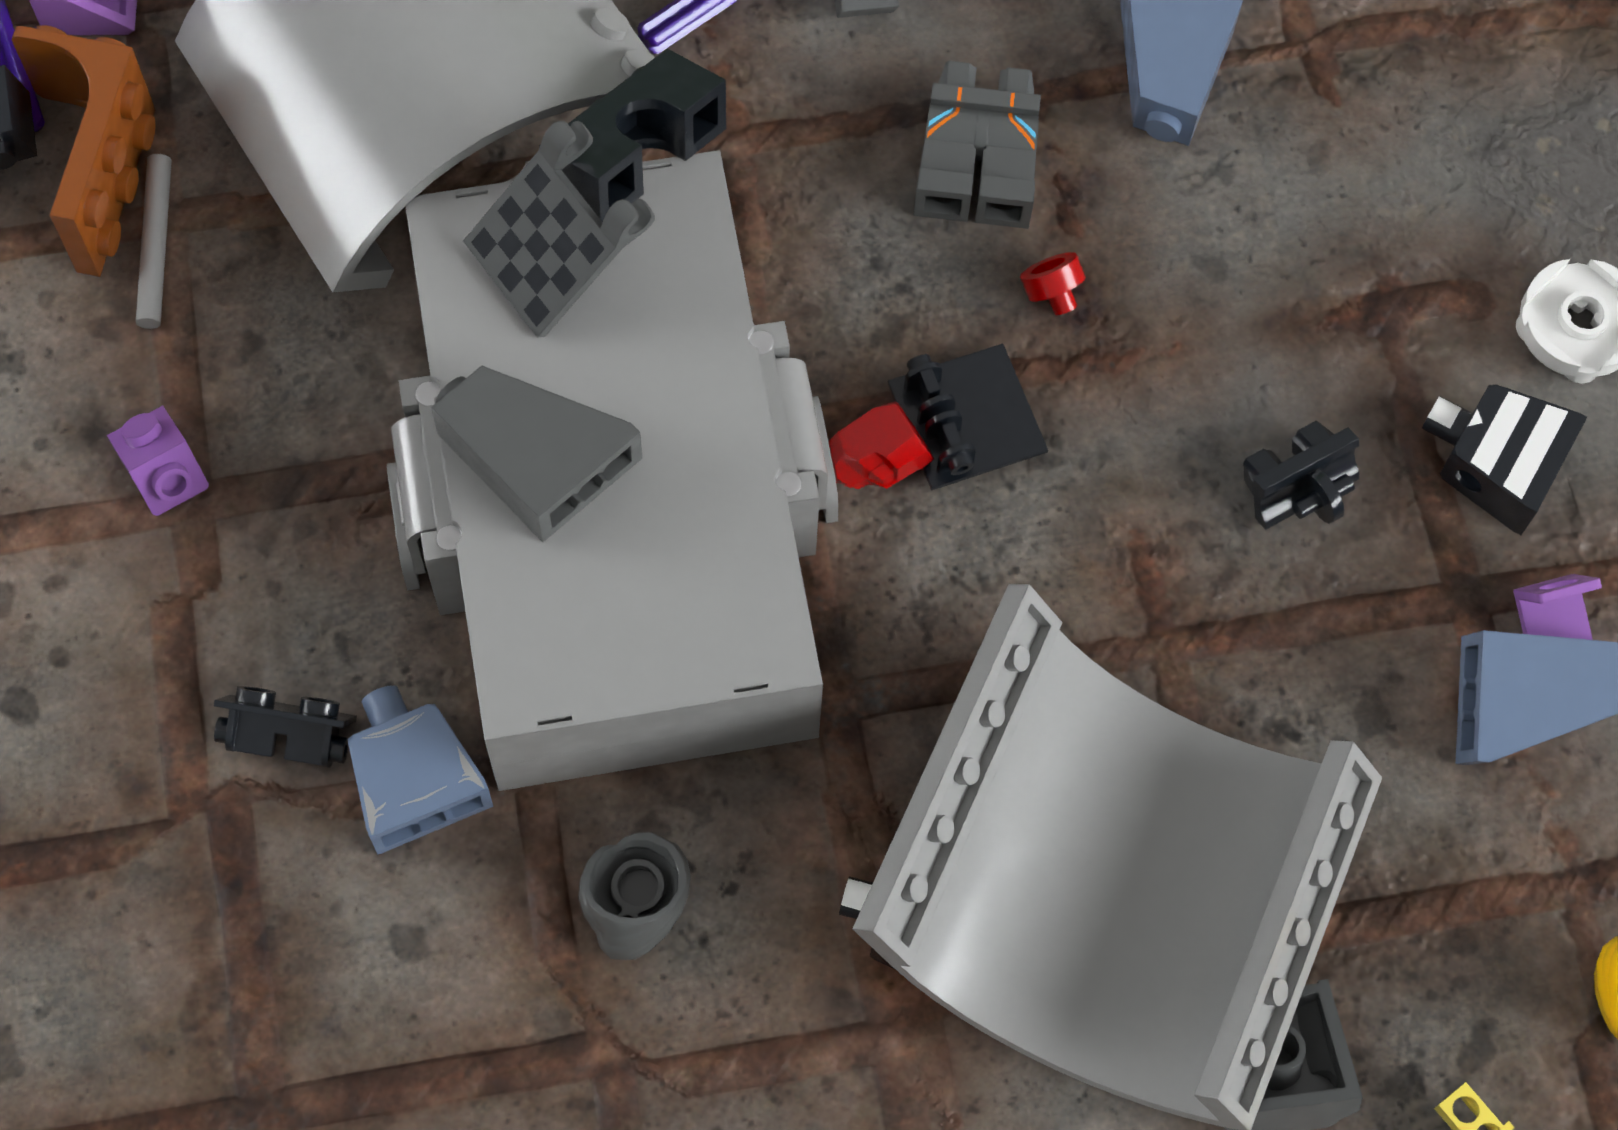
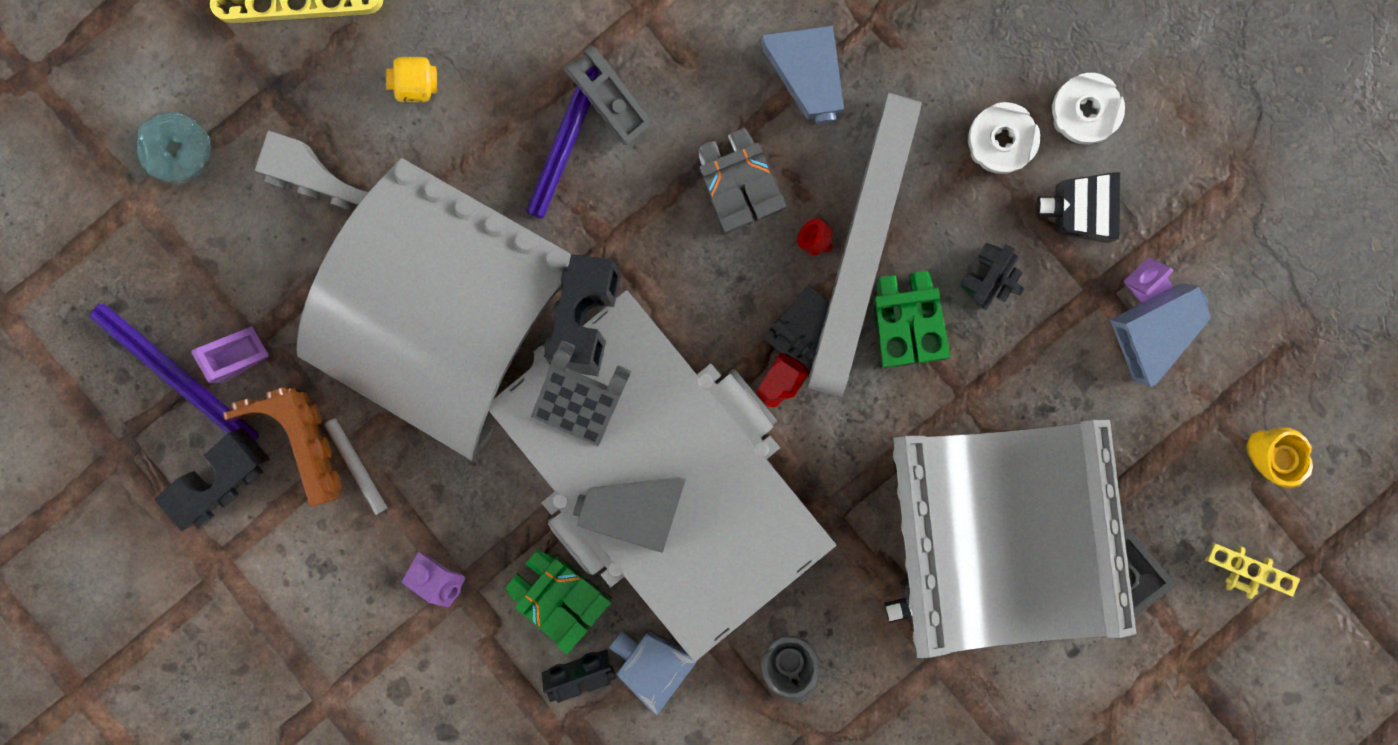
camera: 25 degrees left, 20 degrees up
none -> green hips [504,548,612,655]
none -> light grey beam [807,92,922,398]
none -> green hips [872,271,951,369]
none -> white plate [968,102,1040,174]

